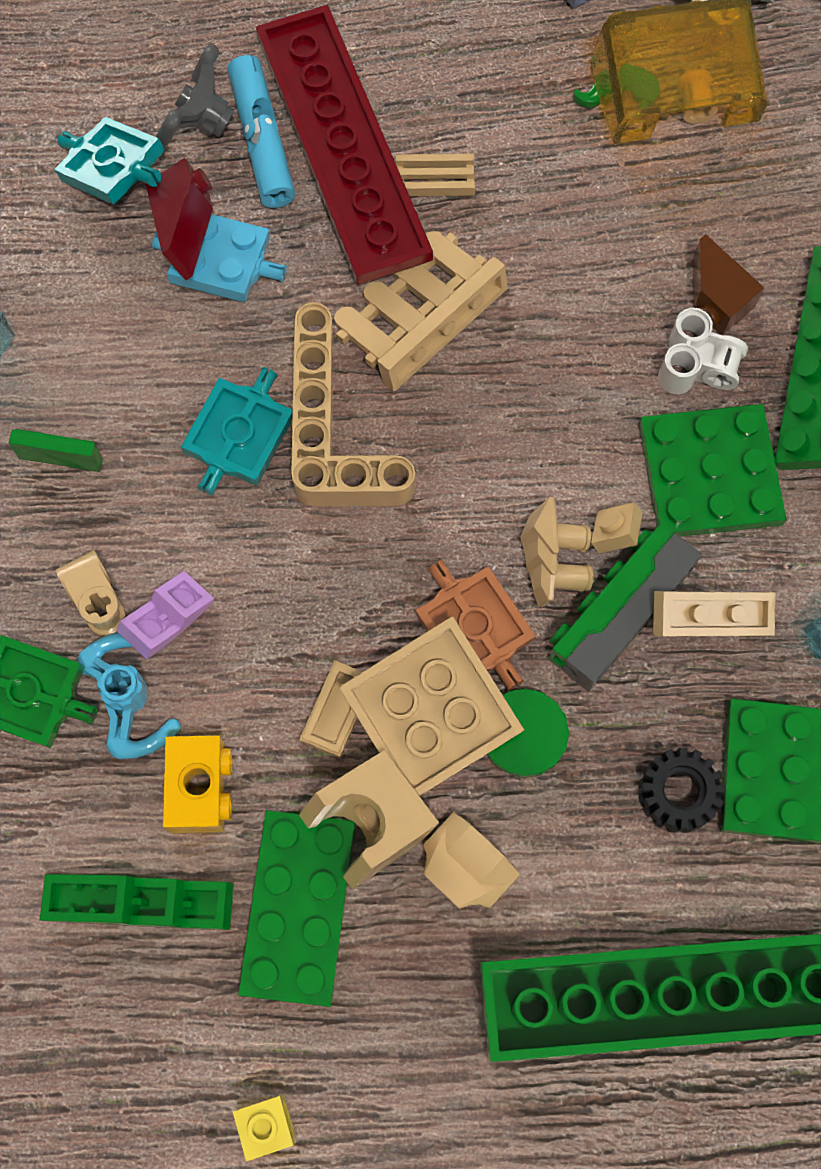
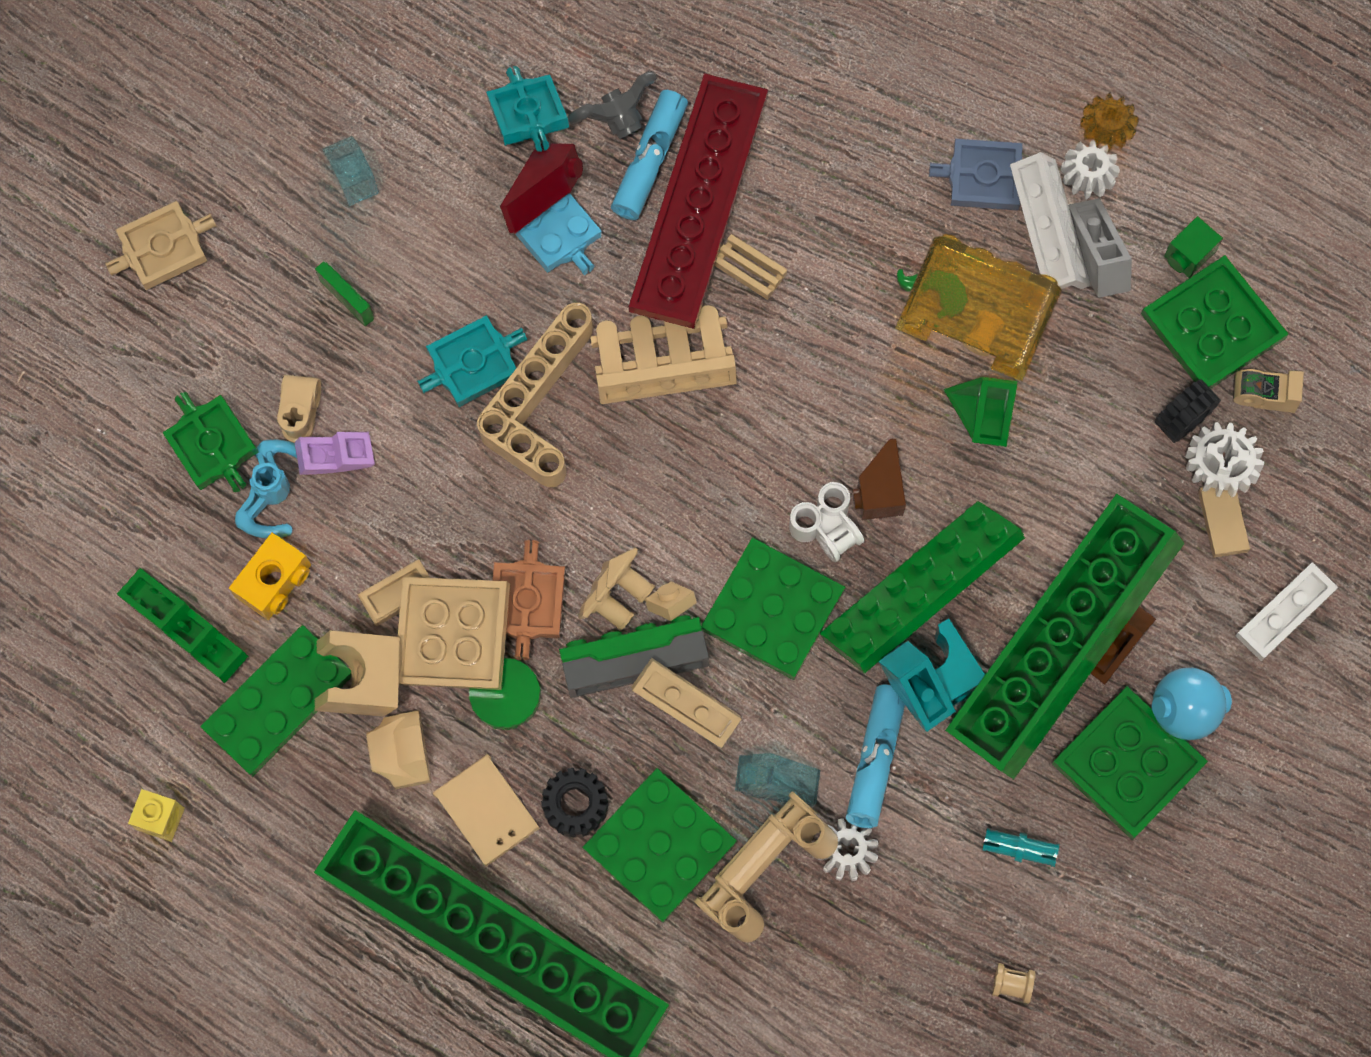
camera: 40 degrees right, 0 degrees up
none -> tan container [433,754,540,867]
none -> green slope [943,377,1017,447]

